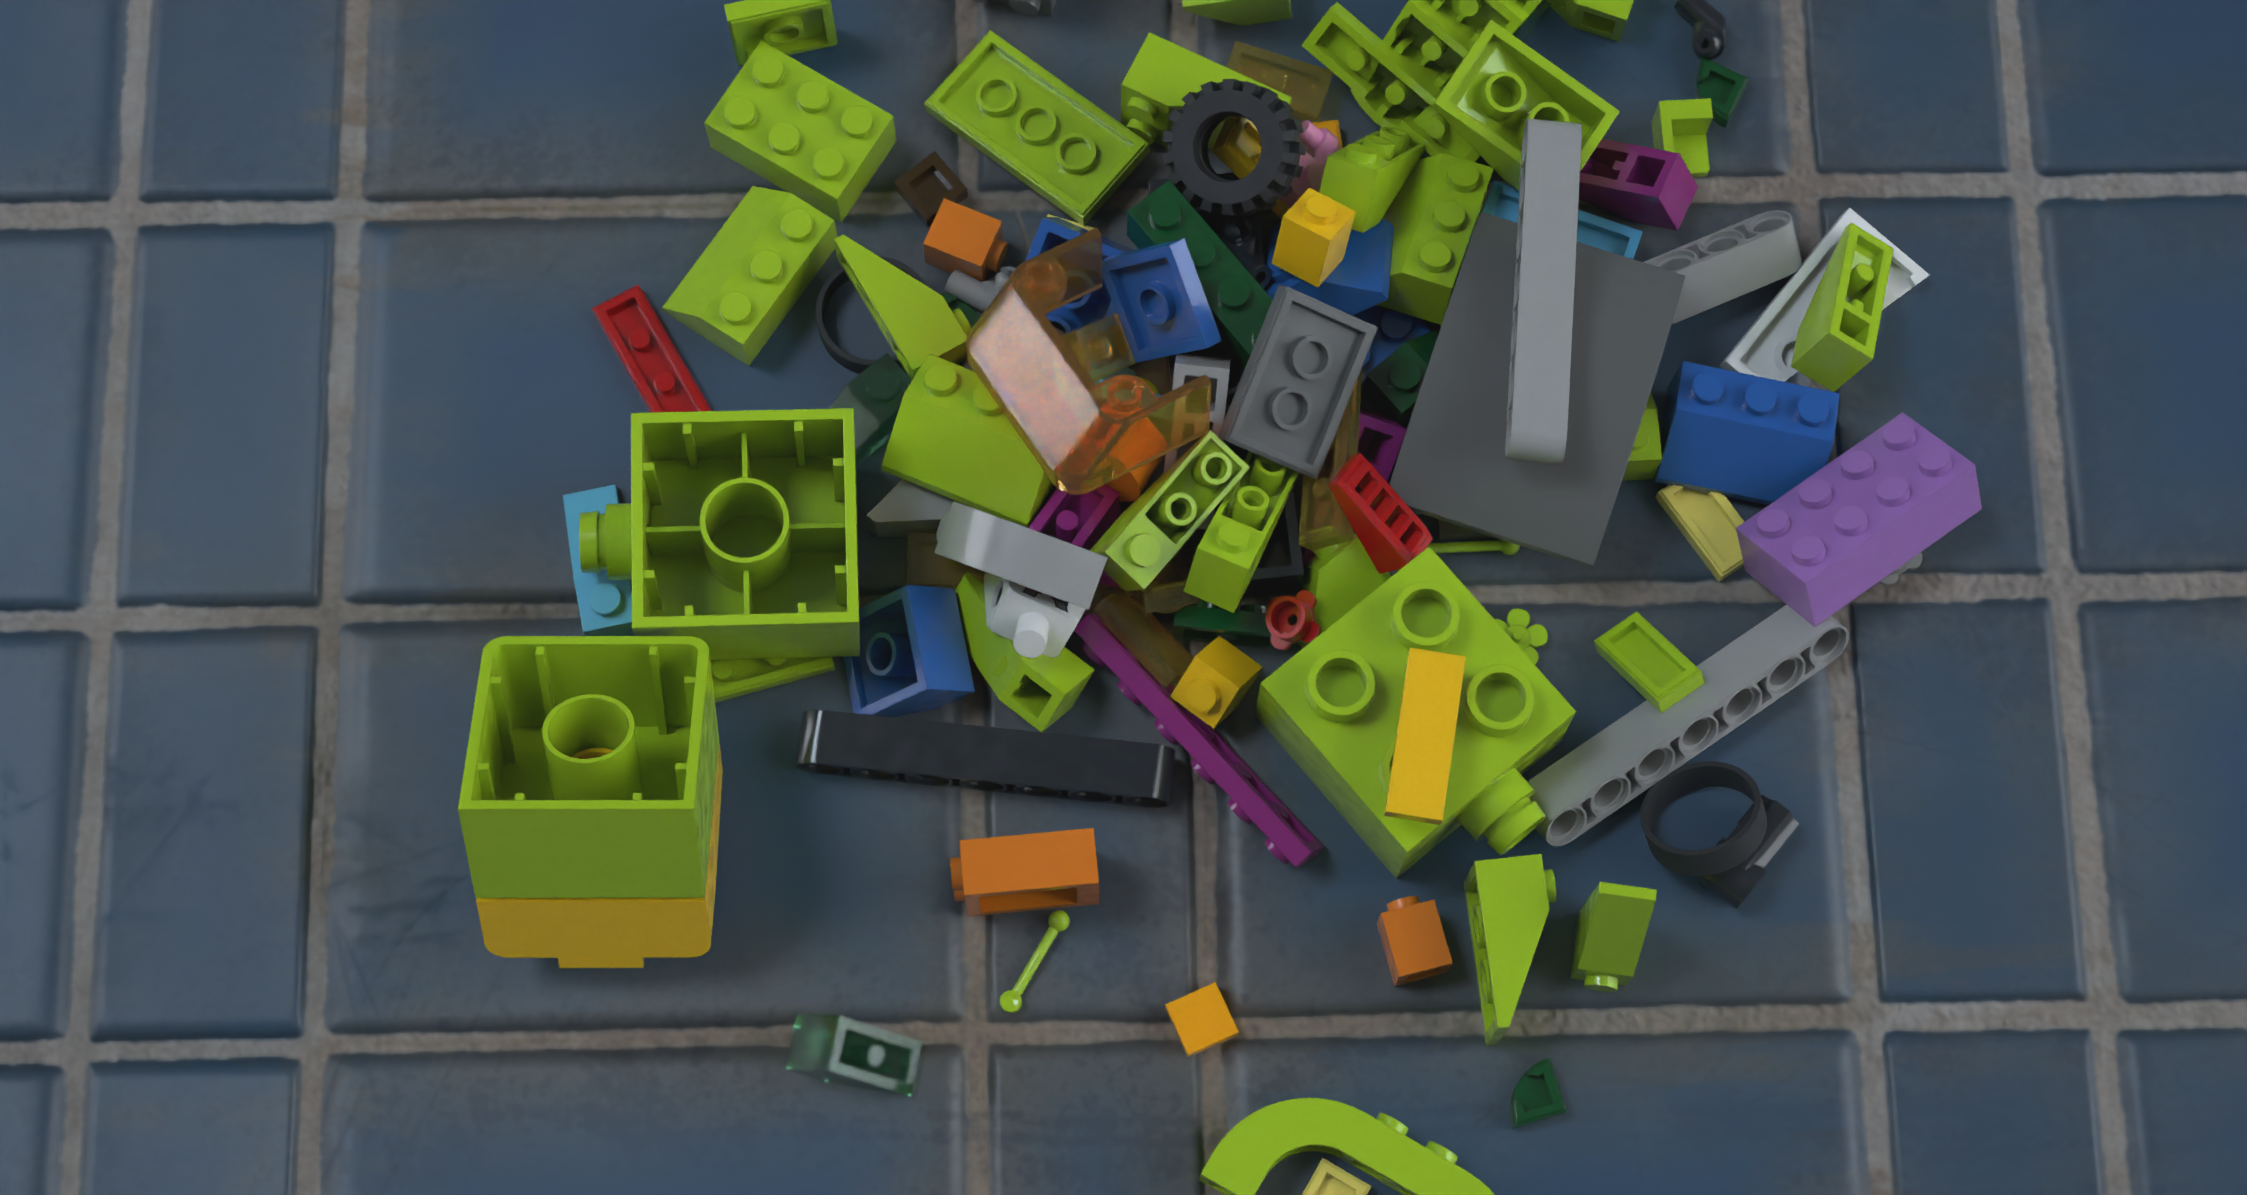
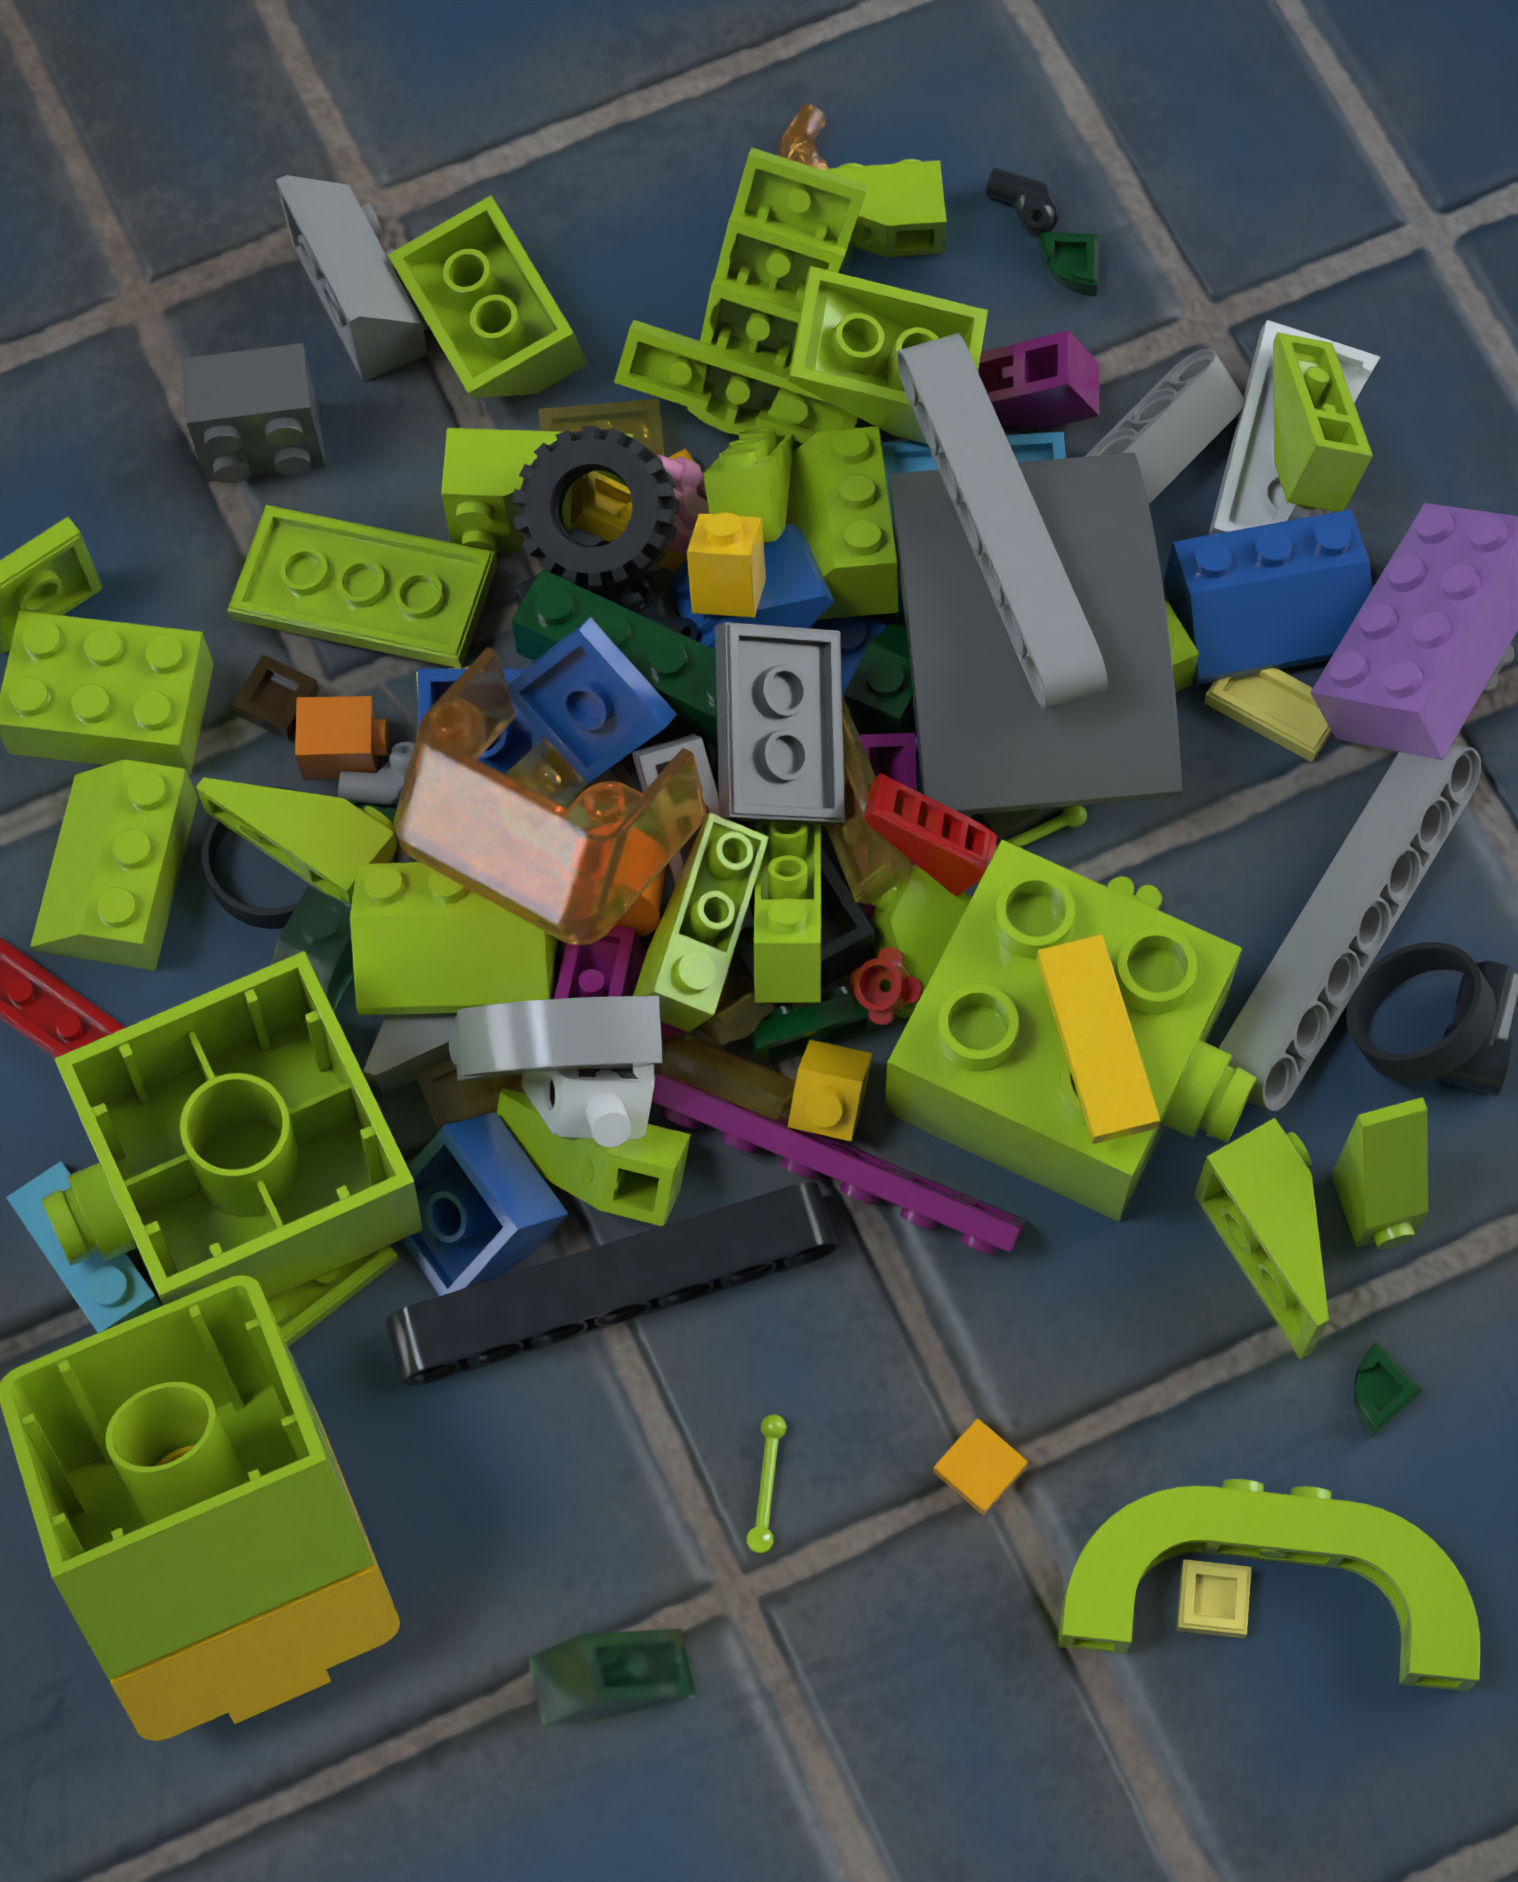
camera: 20 degrees left, 5 degrees down
orange window [950,828,1099,917] -> none
orange brick [1377,896,1453,986] -> none
lime tile [1594,611,1705,713] -> none
lime panel [1651,98,1713,177] -> none

